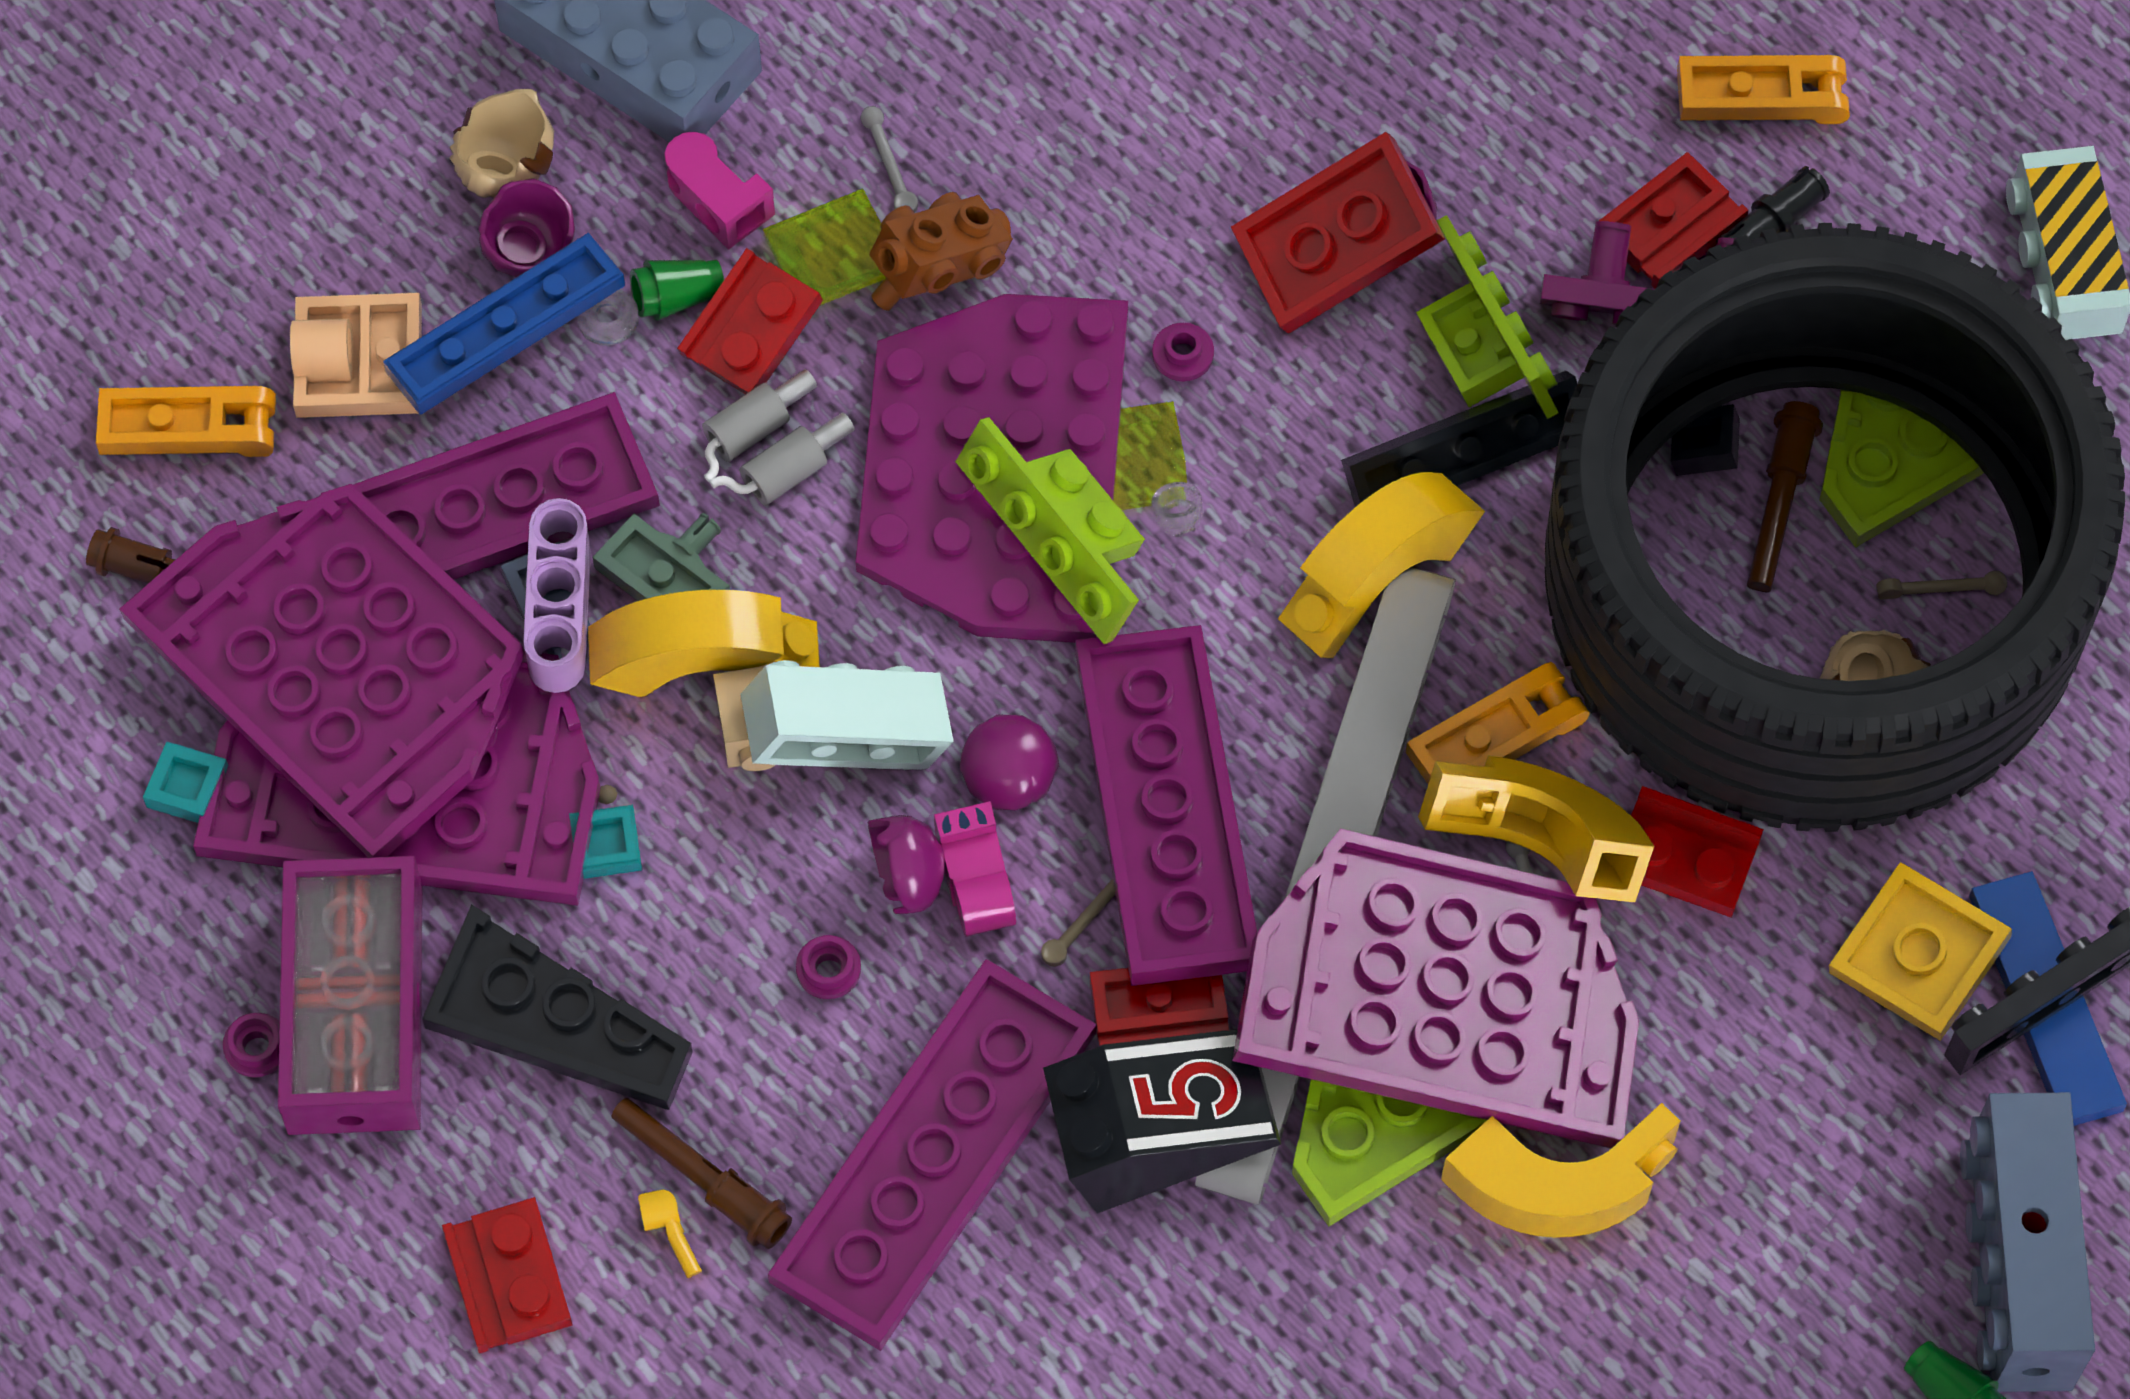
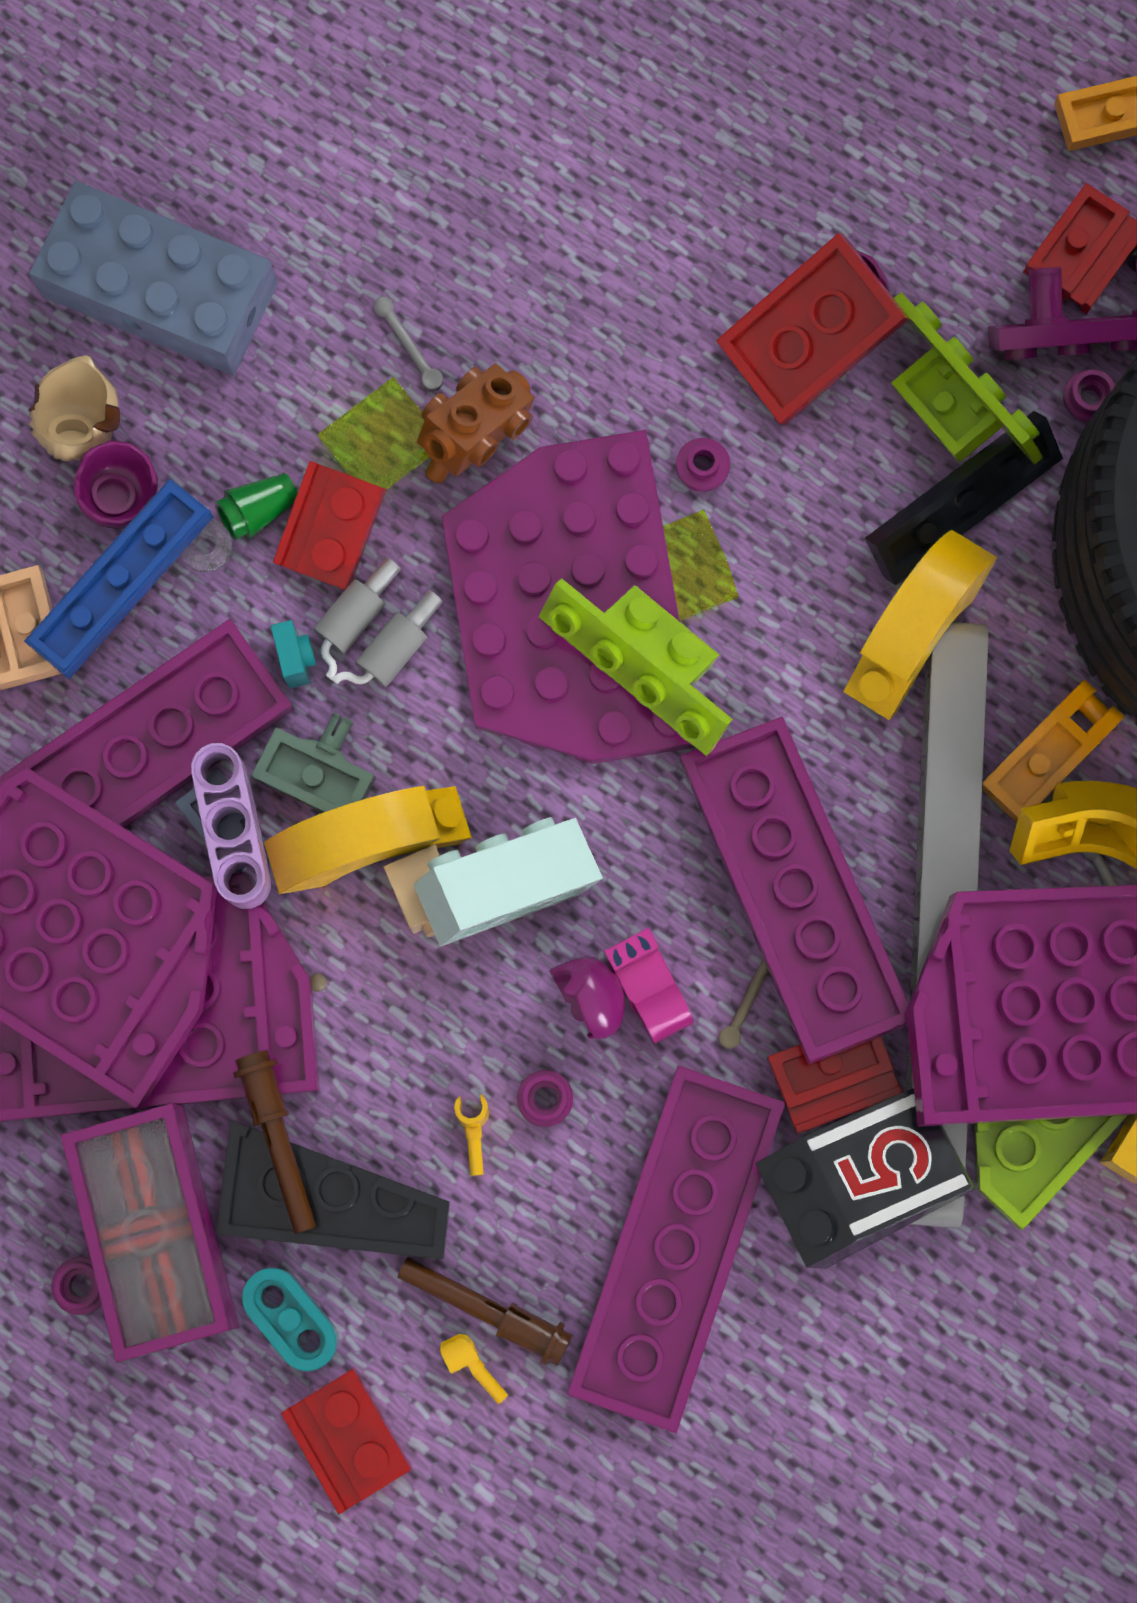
camera: 10 degrees left, 15 degrees up
teal tile [569,805,642,879] -> none
dark pink leg [665,132,775,250] -> none
magenta hair [960,714,1059,811] -> none
clear hinge [1152,482,1204,538] -> none
none -> reddish brown pin [233,1050,316,1234]
none -> teal plate [242,1268,339,1371]
none -> teal plate [270,620,317,689]
none -> yellow hand [454,1094,489,1176]

